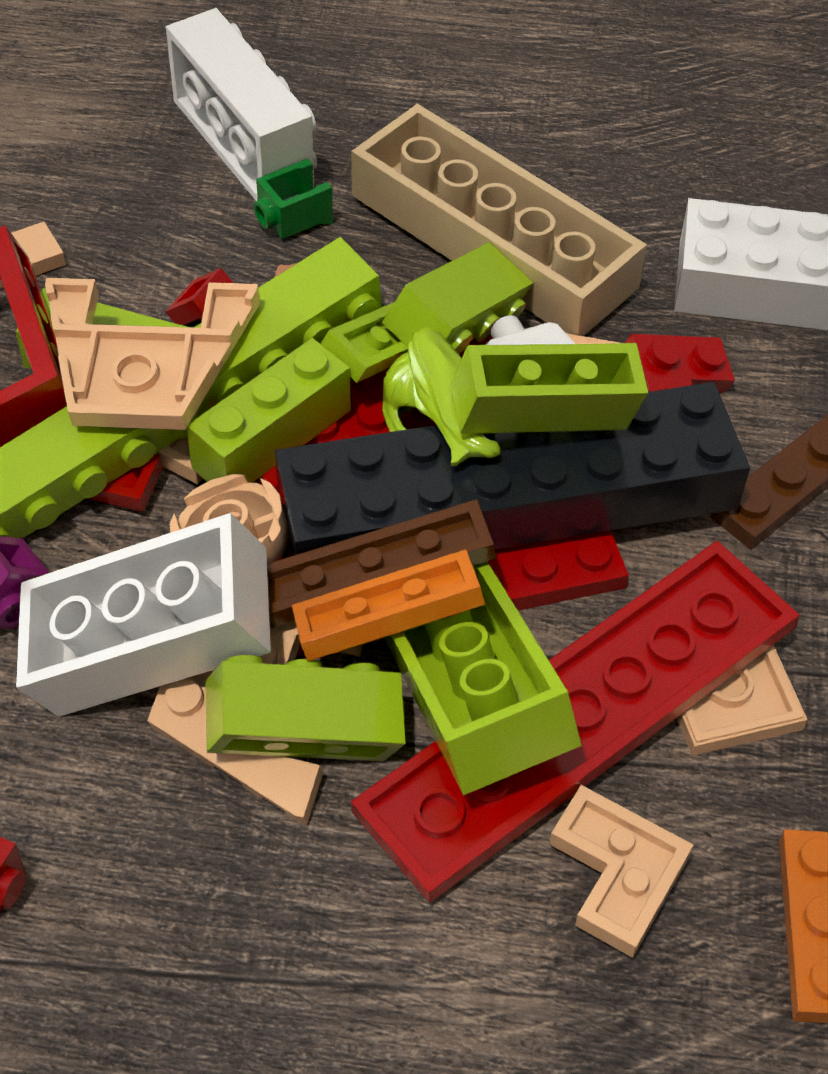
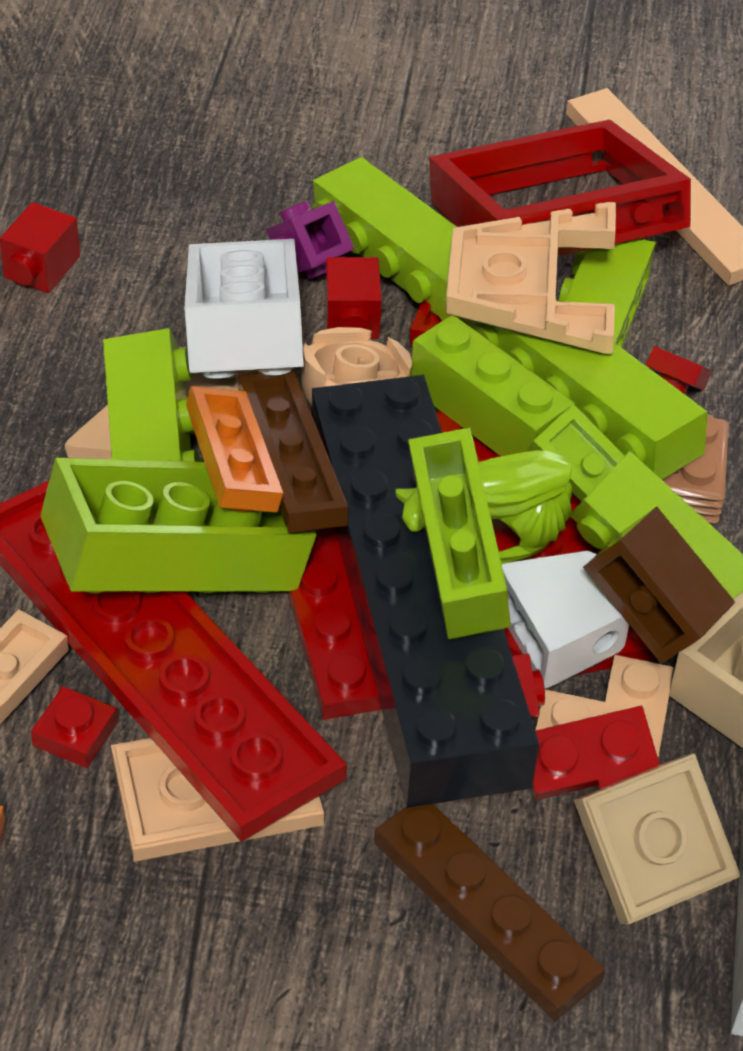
camera: 90 degrees right, 5 degrees down
none -> red plate [31,686,118,769]
none -> red brick [325,257,382,339]
none -> tan tile [574,753,741,925]
none -> reddish brown brick [583,506,736,664]

